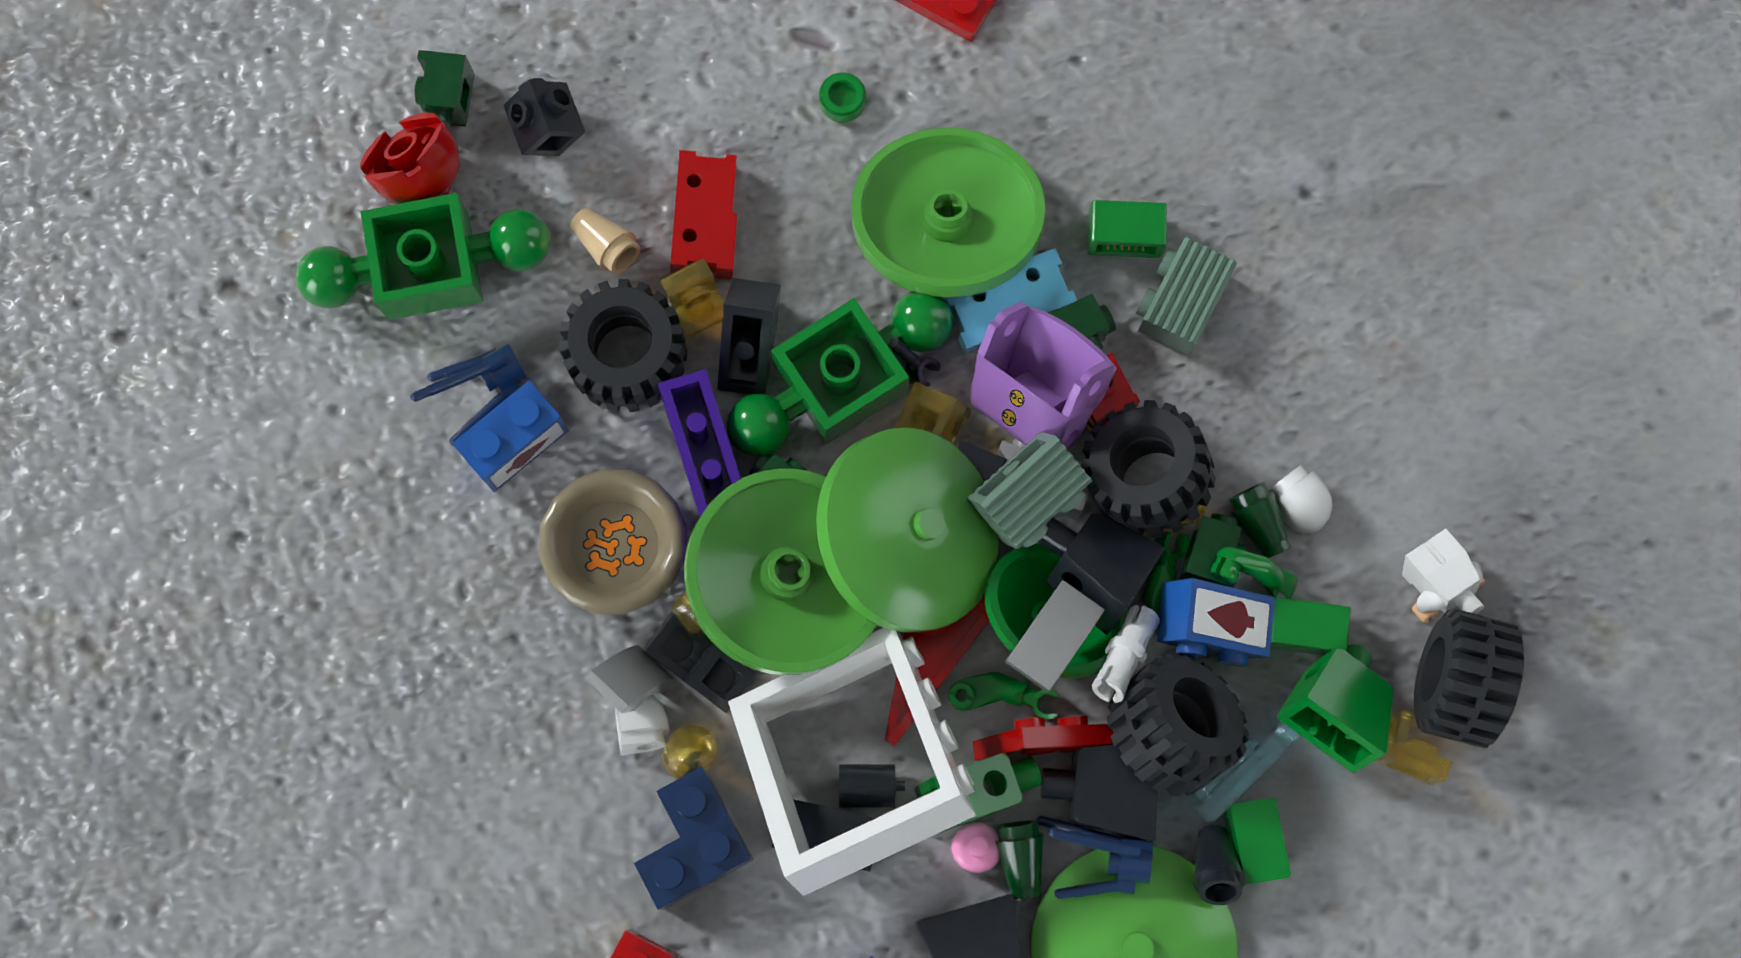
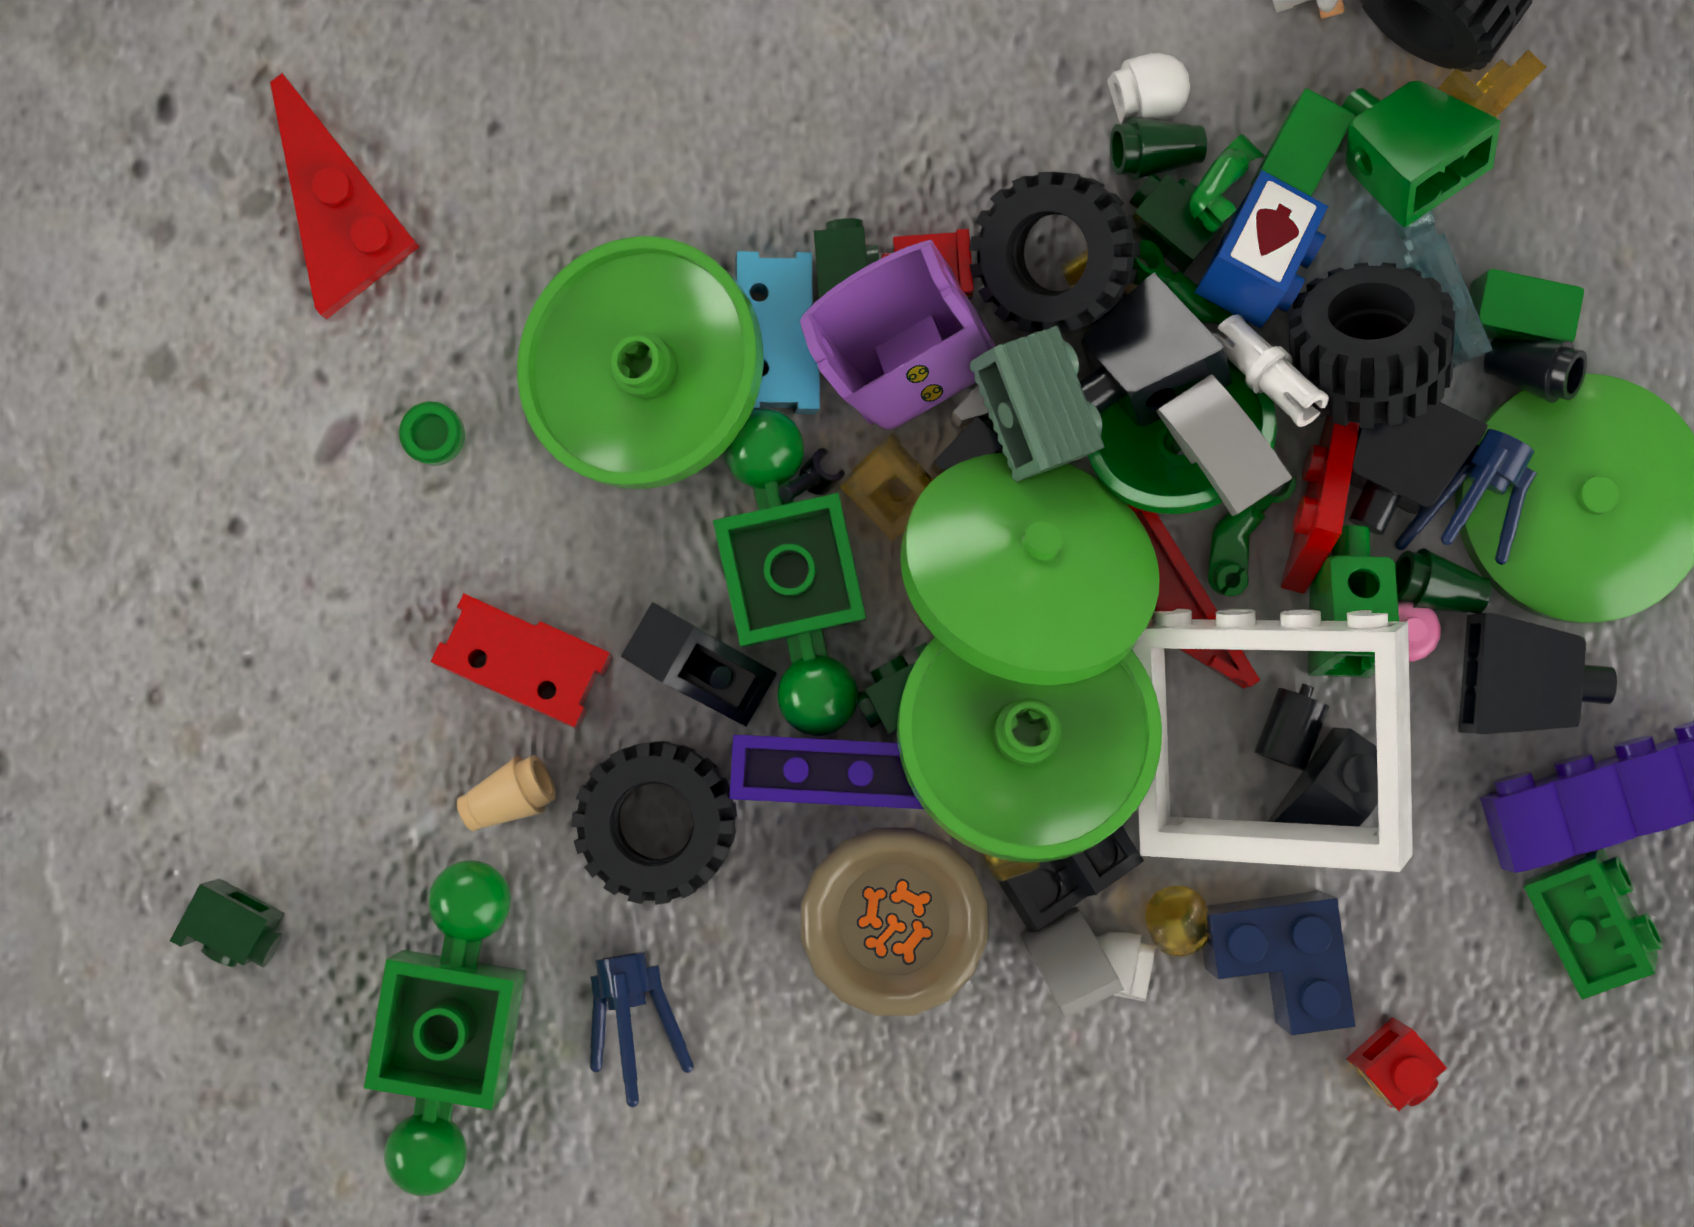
camera: 65 degrees left, 10 degrees up
red cylinder [360,113,460,205] -> none
blue brick [452,380,569,492] -> none
black brick [503,78,585,156] -> none
clear yellow bracket [660,258,724,337] -> none
green piece [1087,200,1167,258] -> none
sand green brick [1135,237,1237,356] -> none

